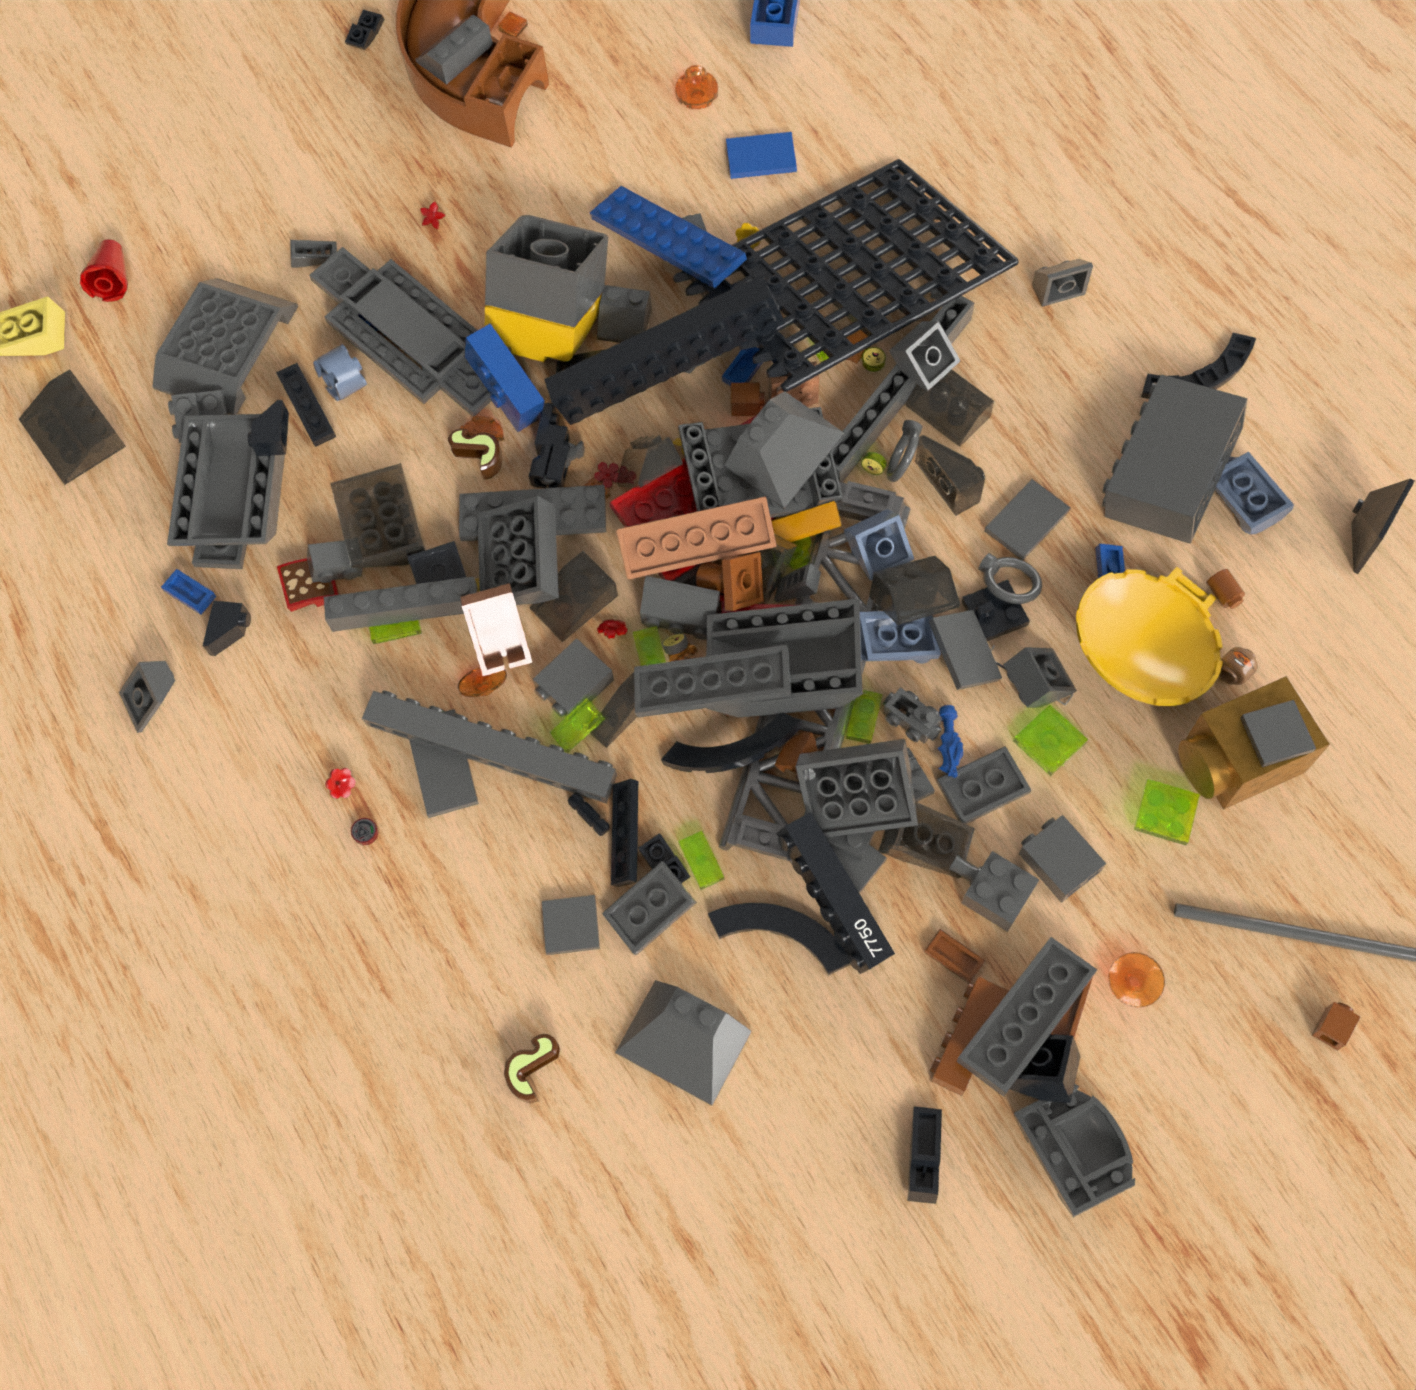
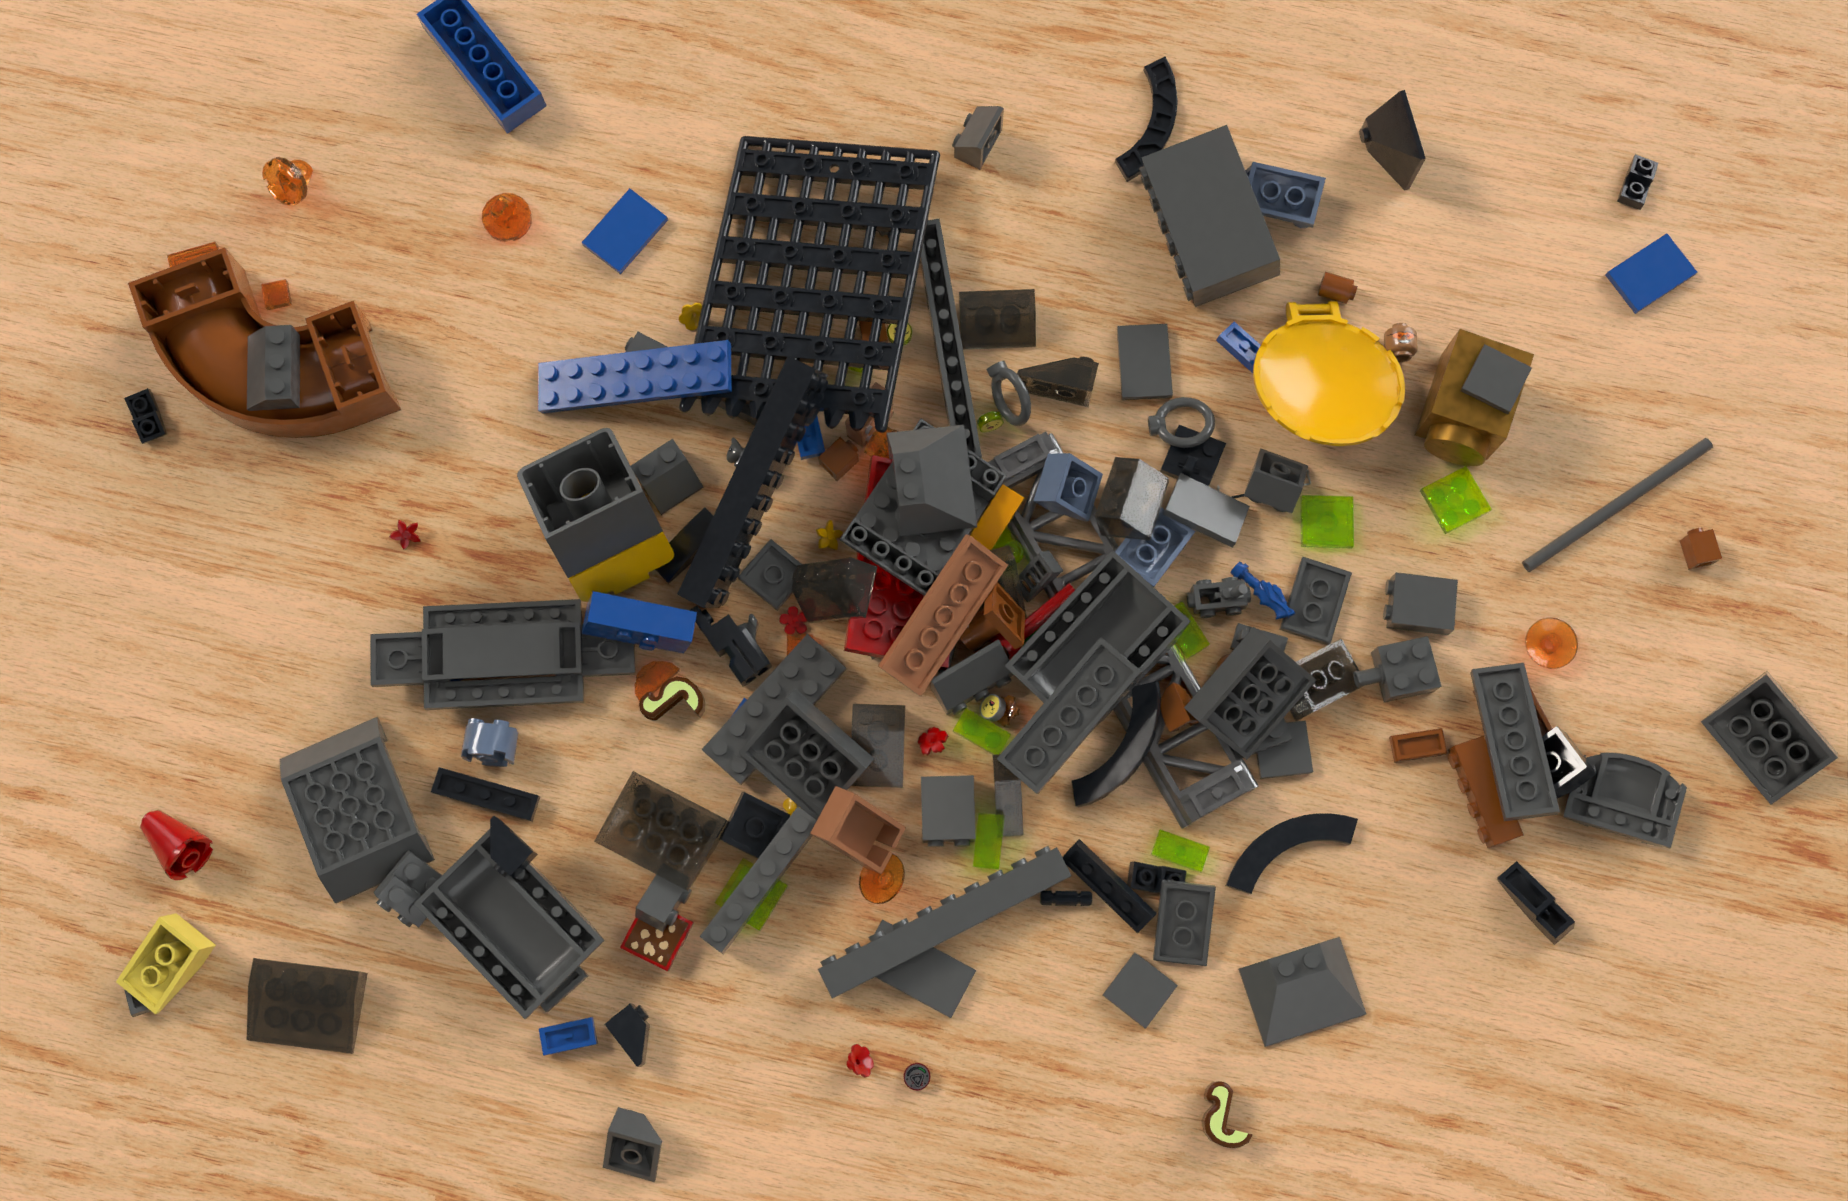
camera: 50 degrees left, 10 degrees up
dark grey slope [290,240,337,268] -> none
black brick [776,812,895,974] -> none
dark grey slope [889,321,961,391] -> none
none -> dark grey tile [738,539,810,611]
none -> dark grey slope [1701,671,1838,805]

